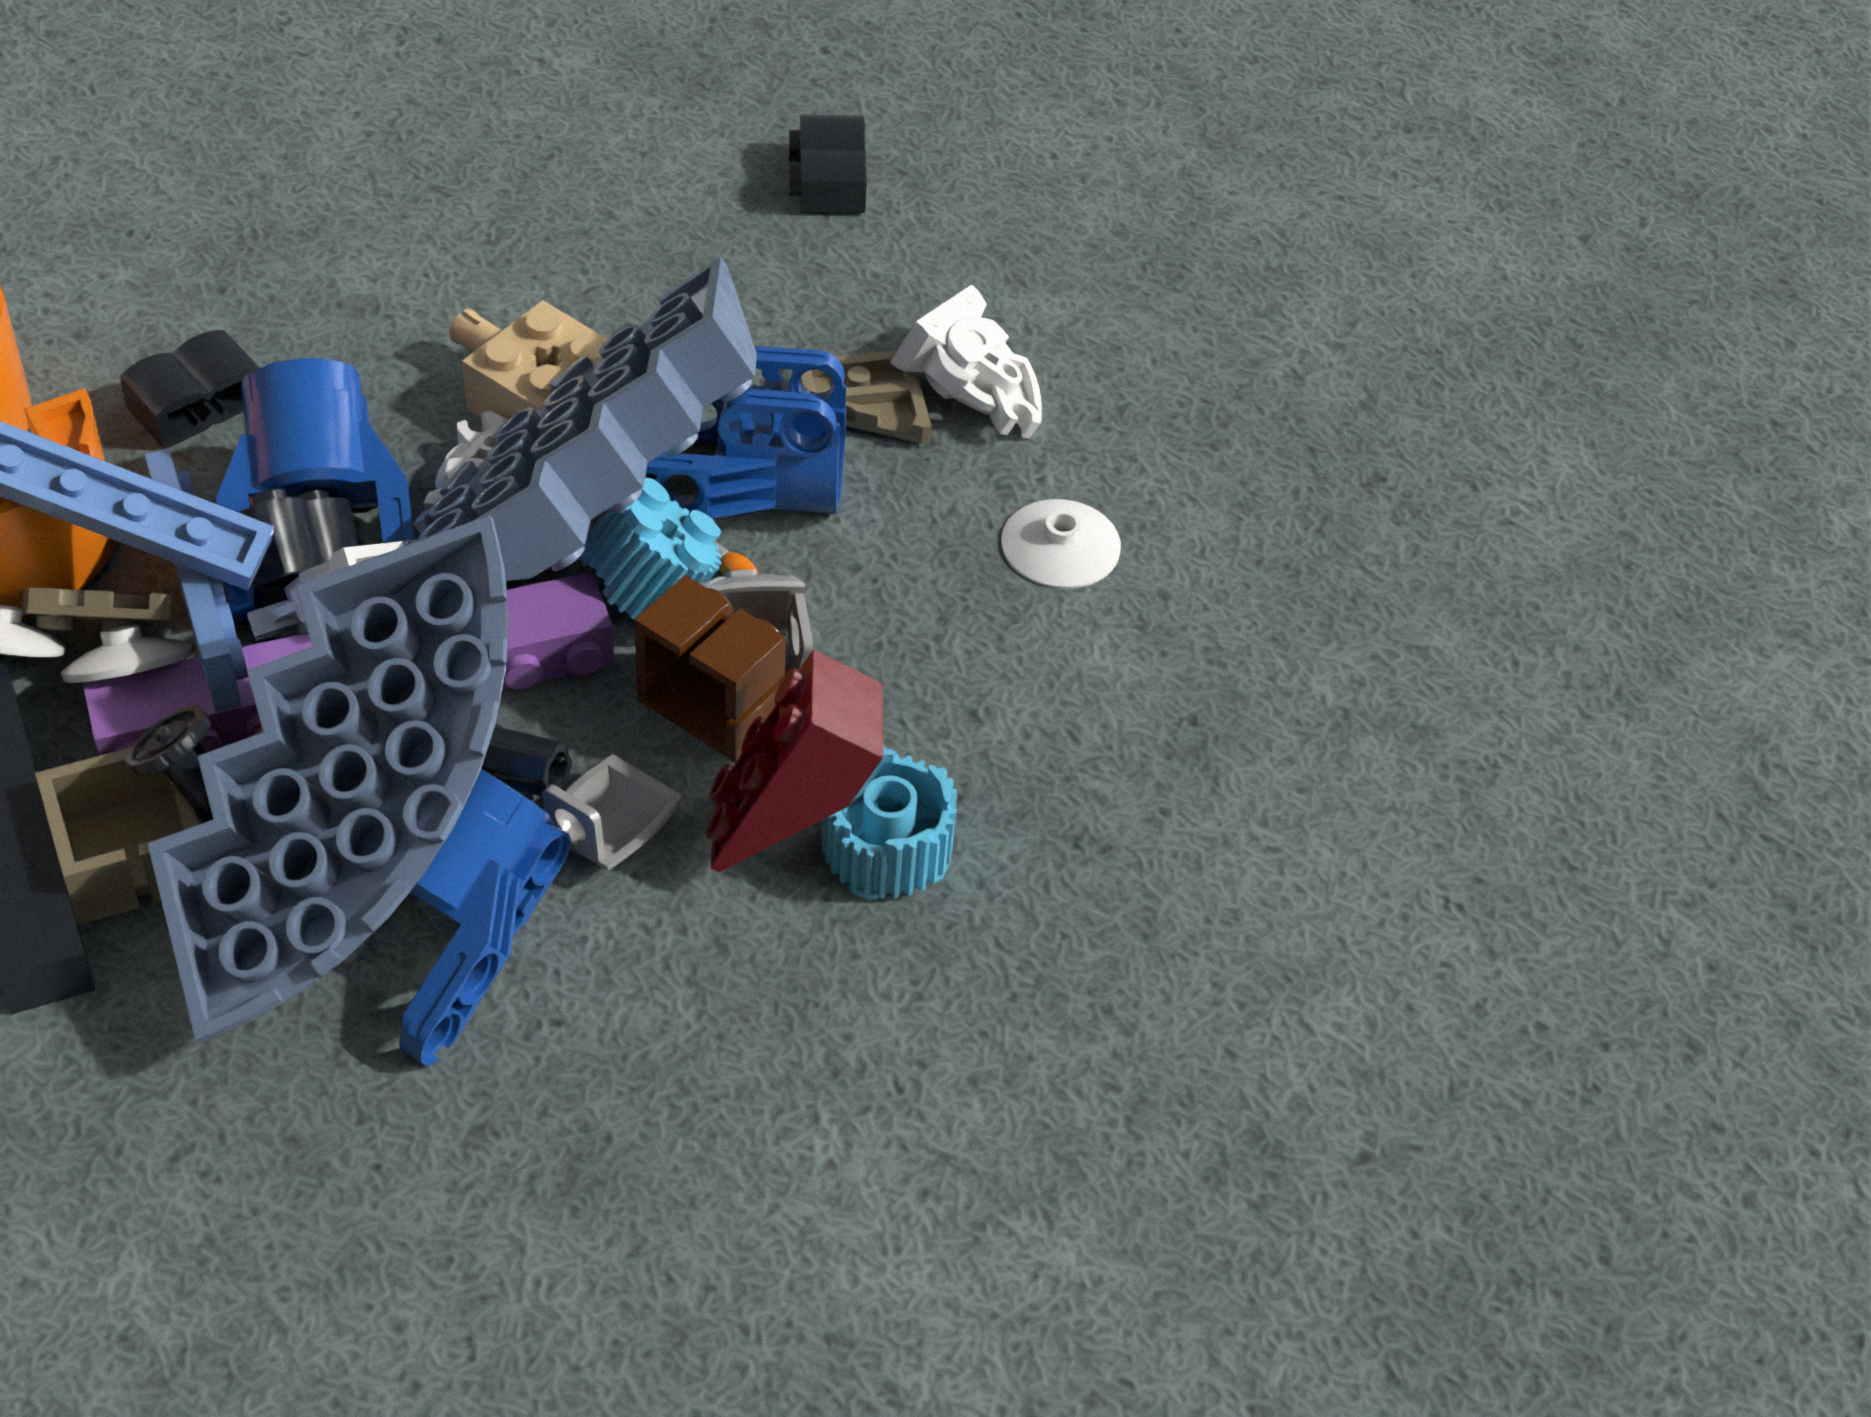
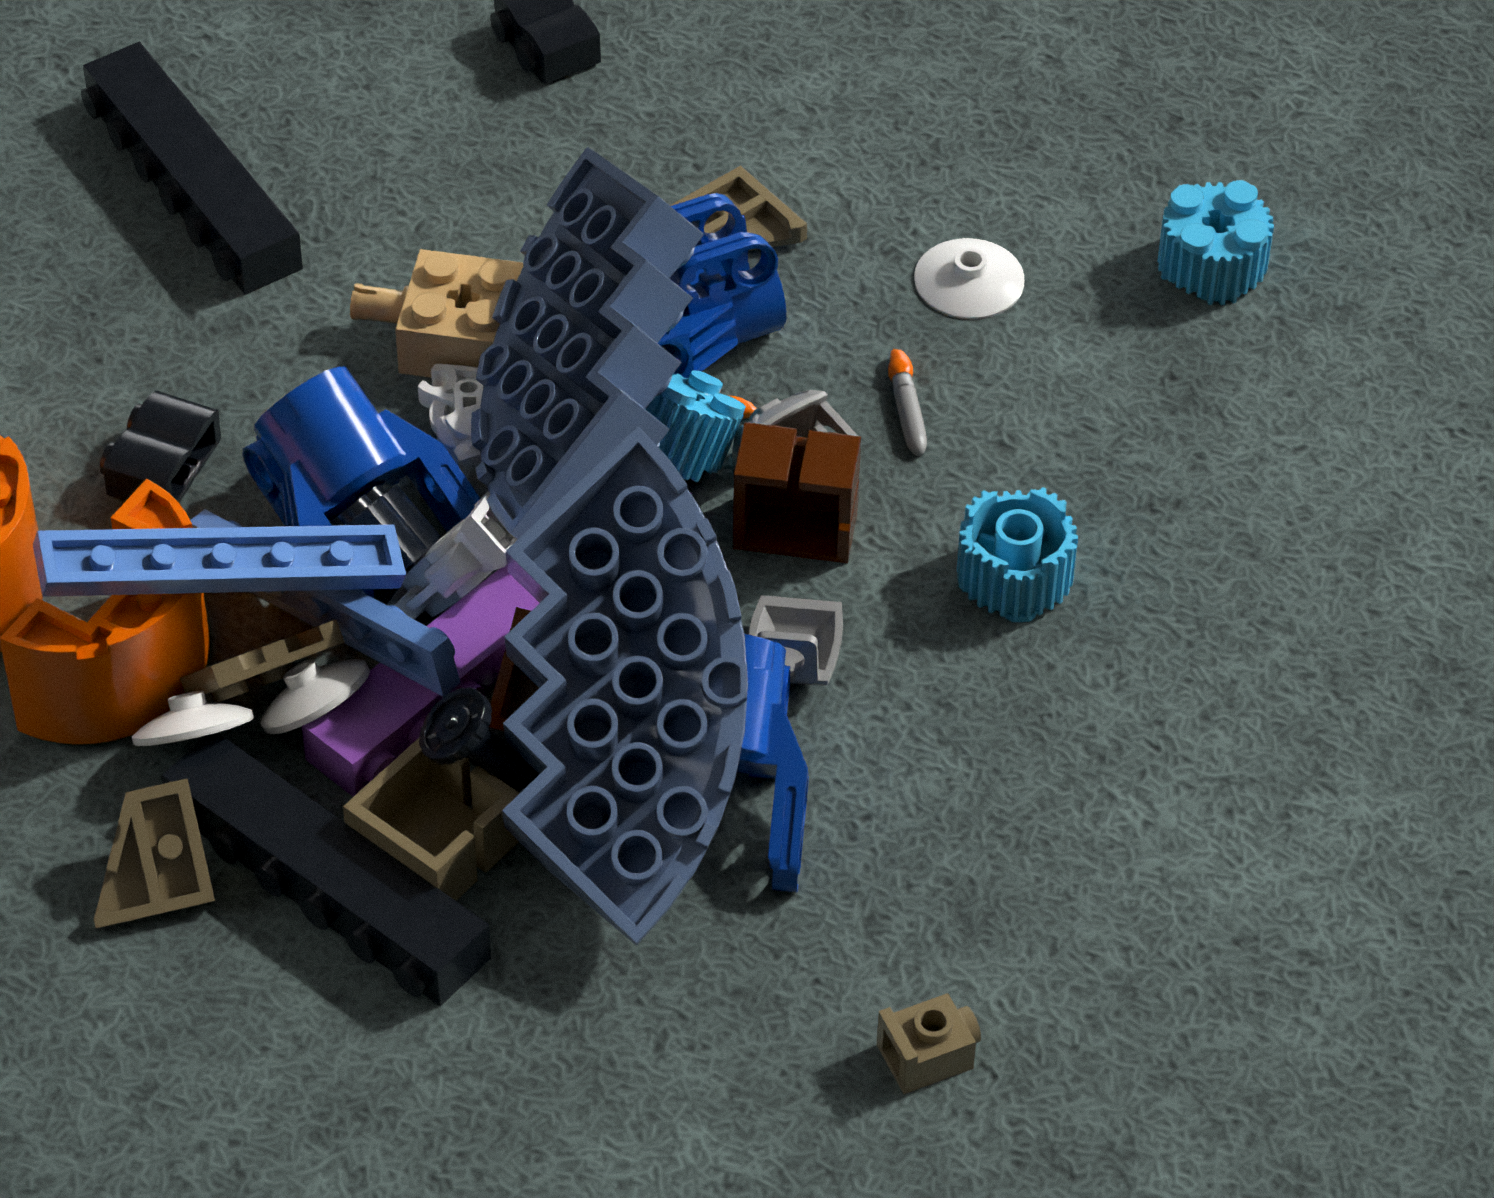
camera: 25 degrees left, 0 degrees up
dark red slope [706,649,883,872] -> none
white piece [890,285,1041,439] -> none
none -> black brick [81,41,303,295]
none -> dark tan brick [877,993,981,1094]
none -> light grey piece [888,349,927,456]
none -> medium azure brick [1157,180,1274,305]

